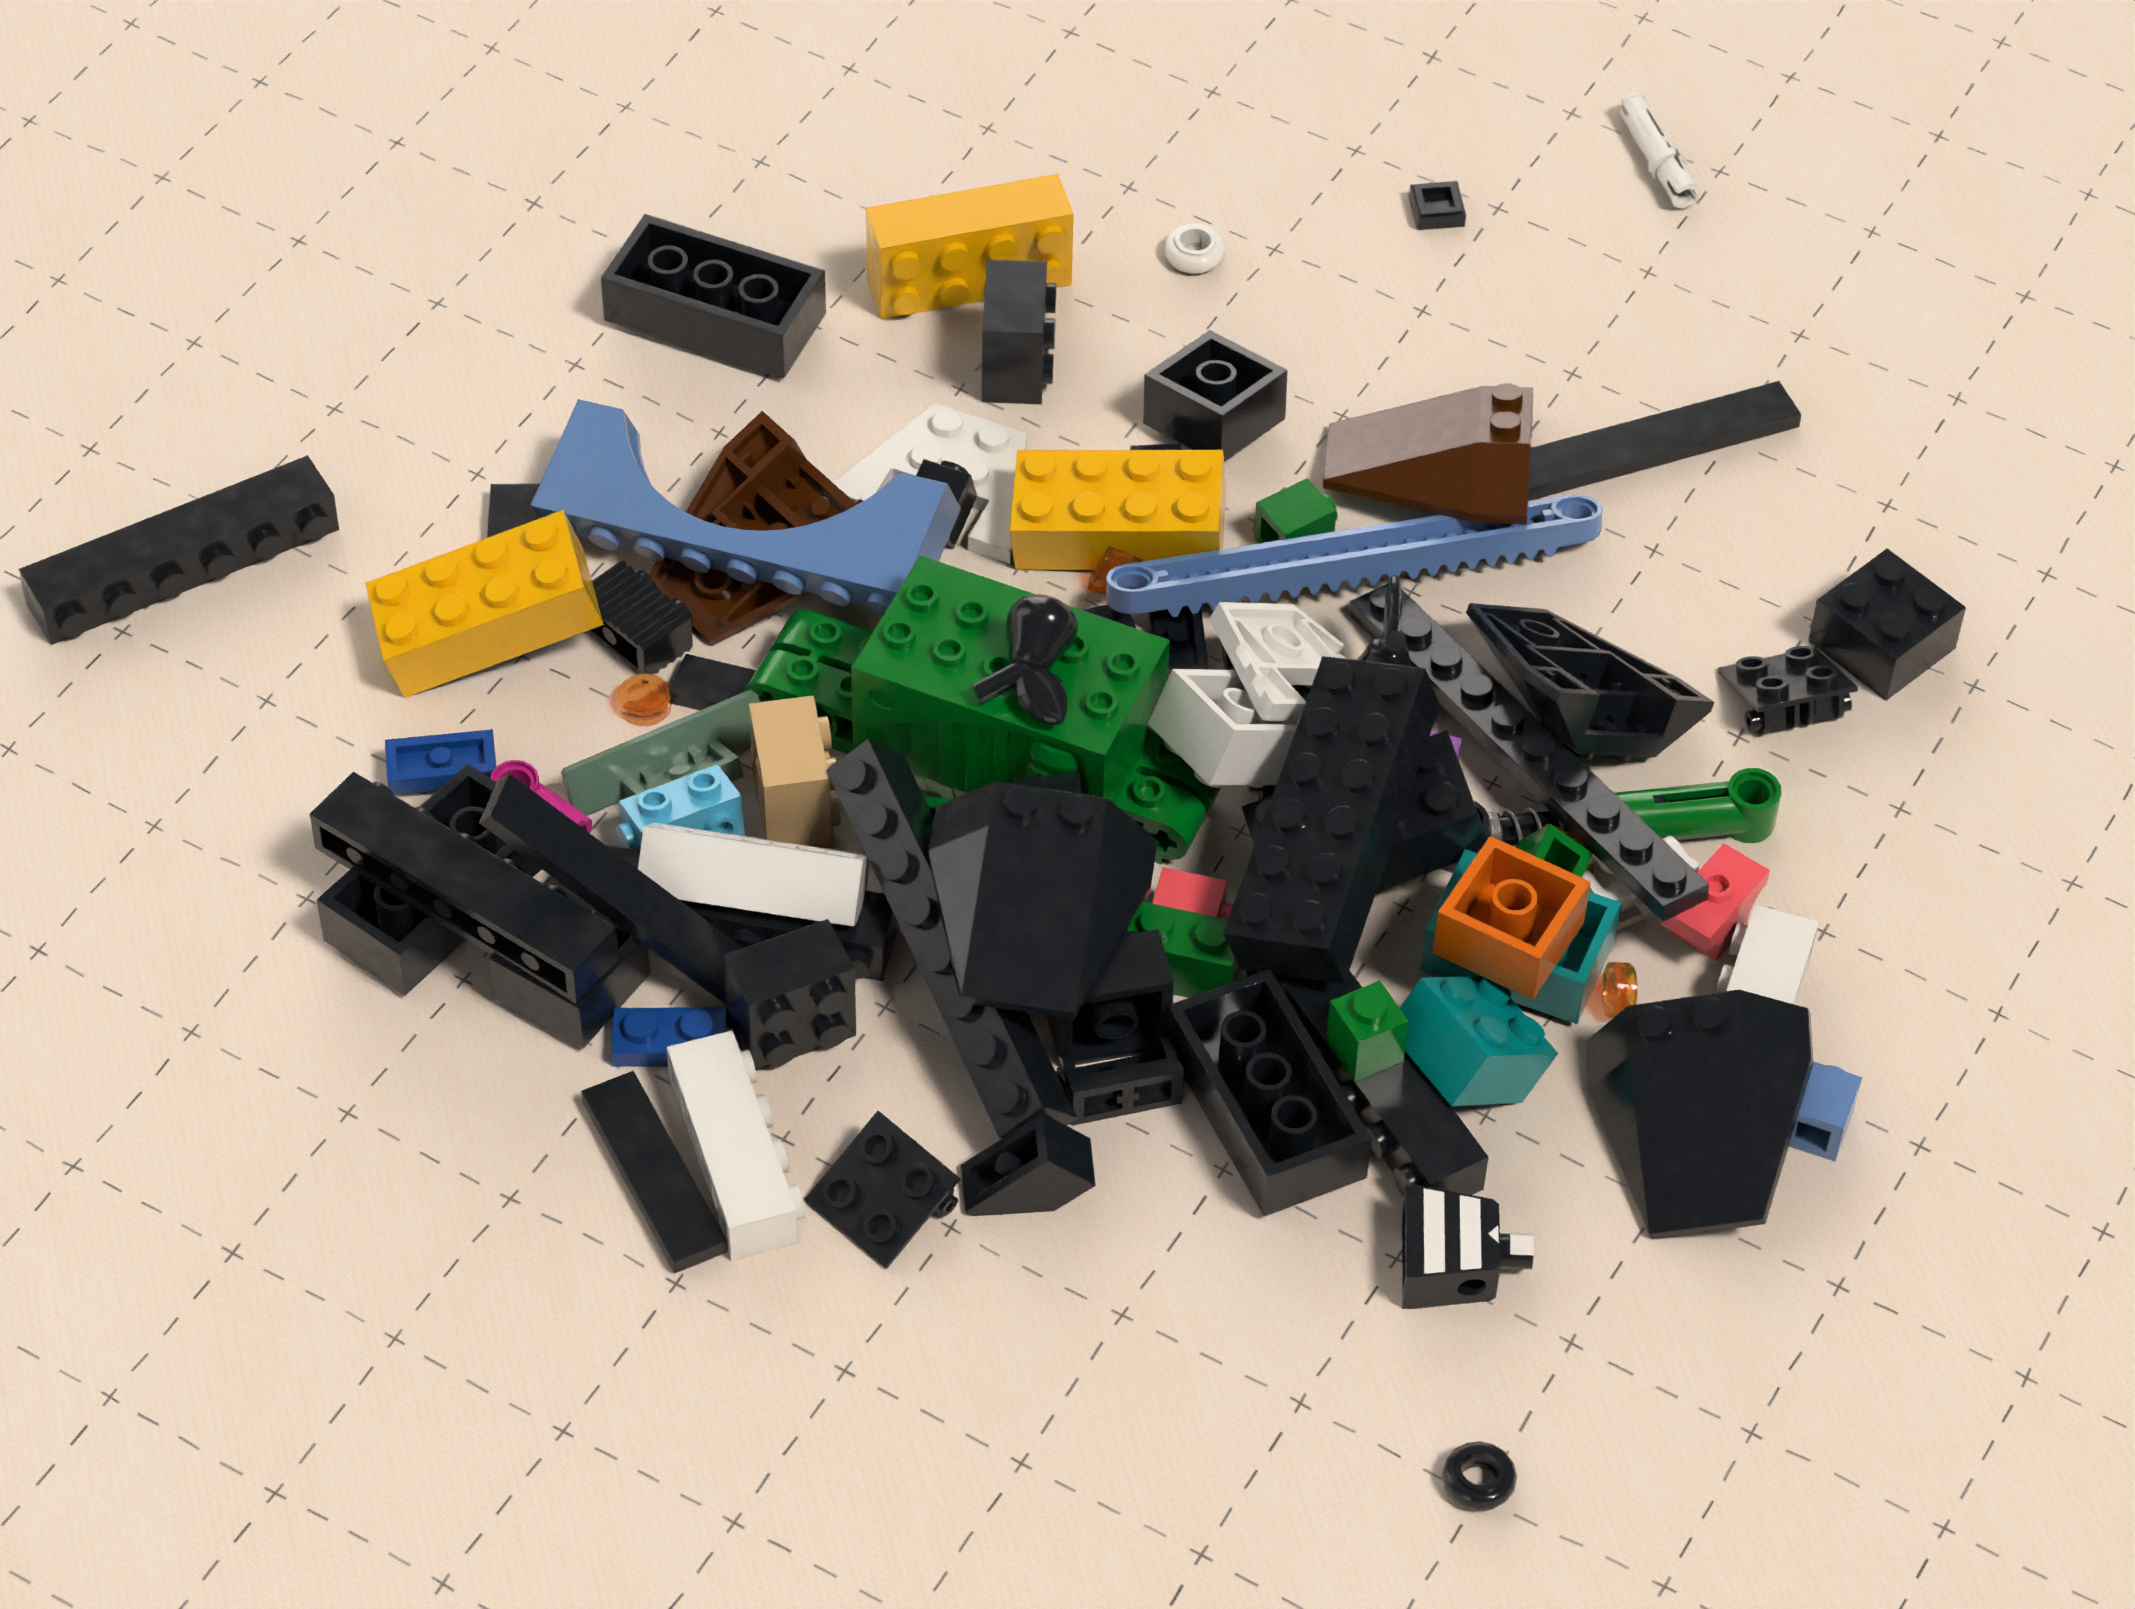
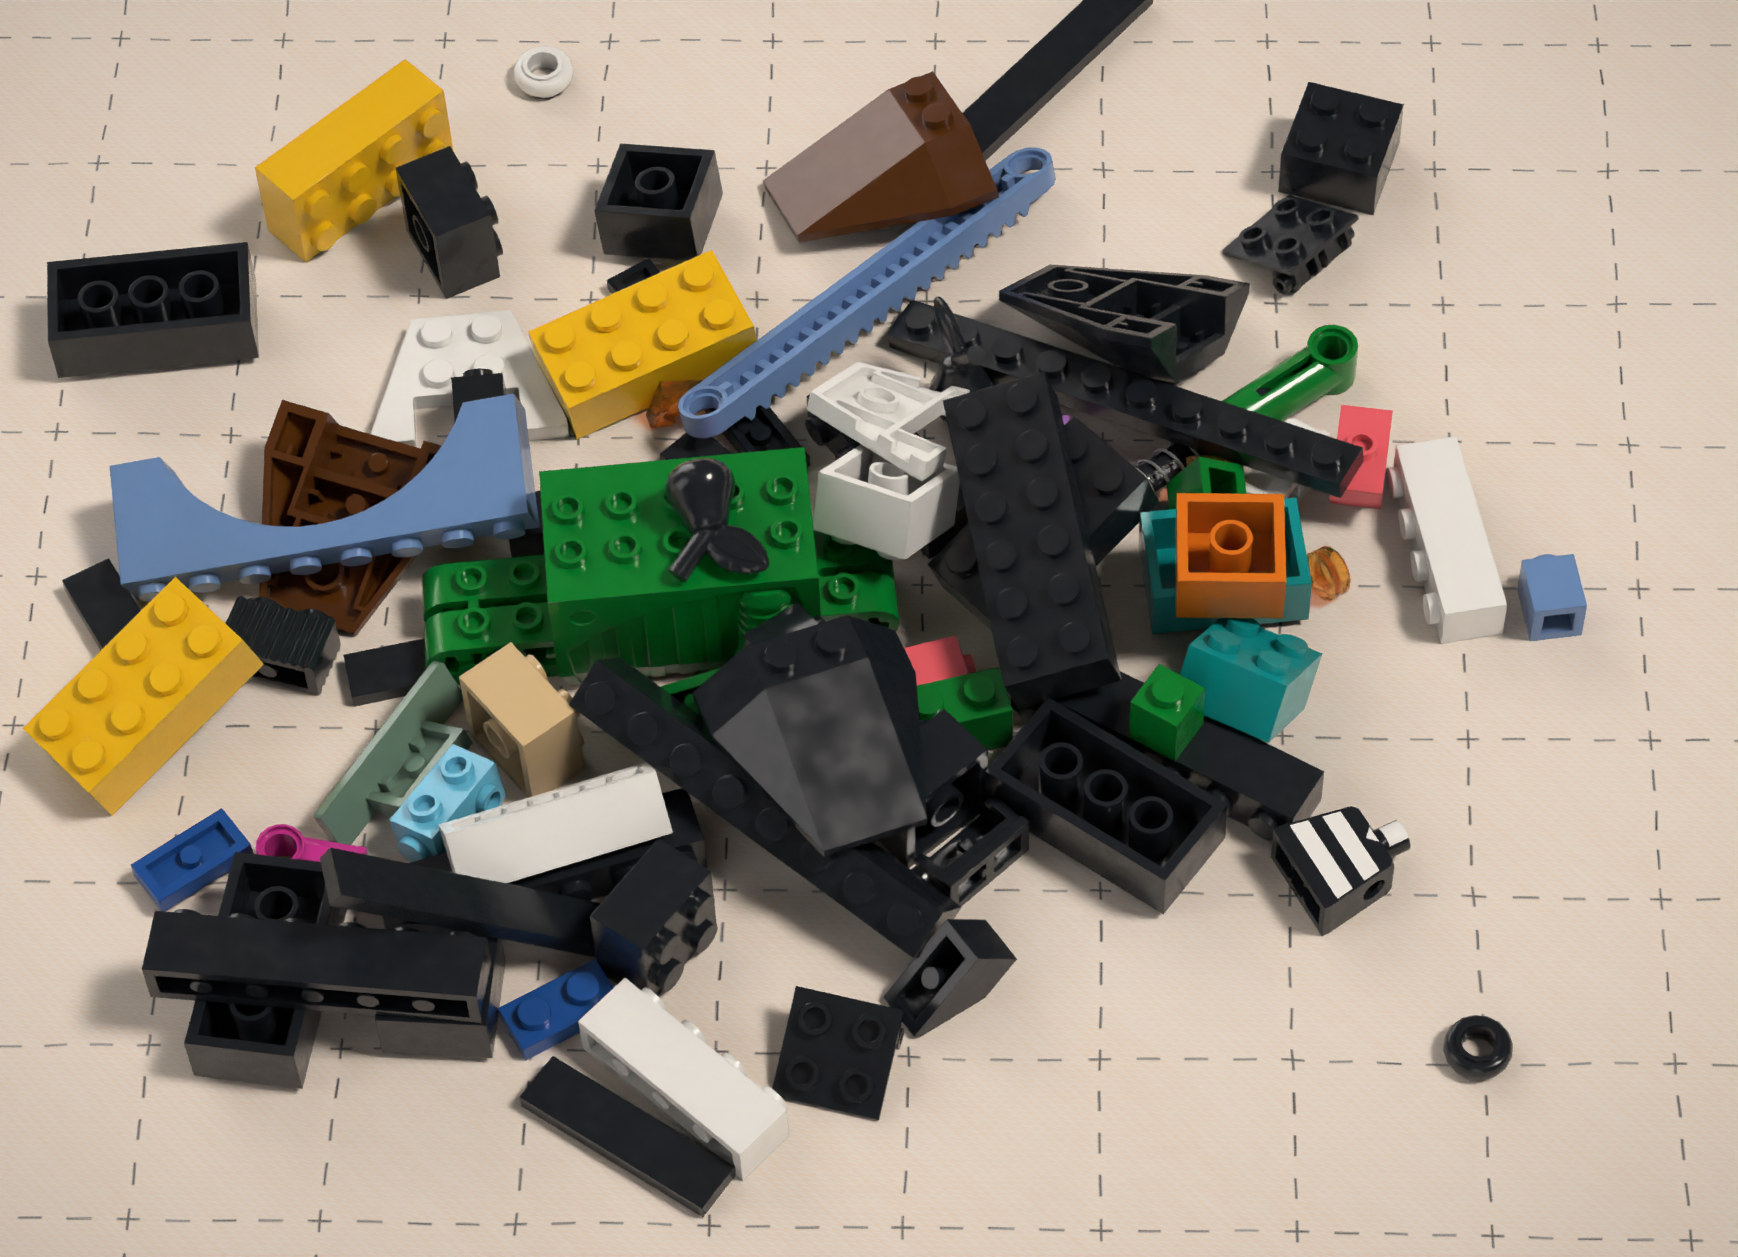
camera: 25 degrees left, 5 degrees up
clear orange tile [618,674,672,726] -> none
green brick [1254,478,1338,543] -> none
black wedge [1587,989,1814,1239] -> none

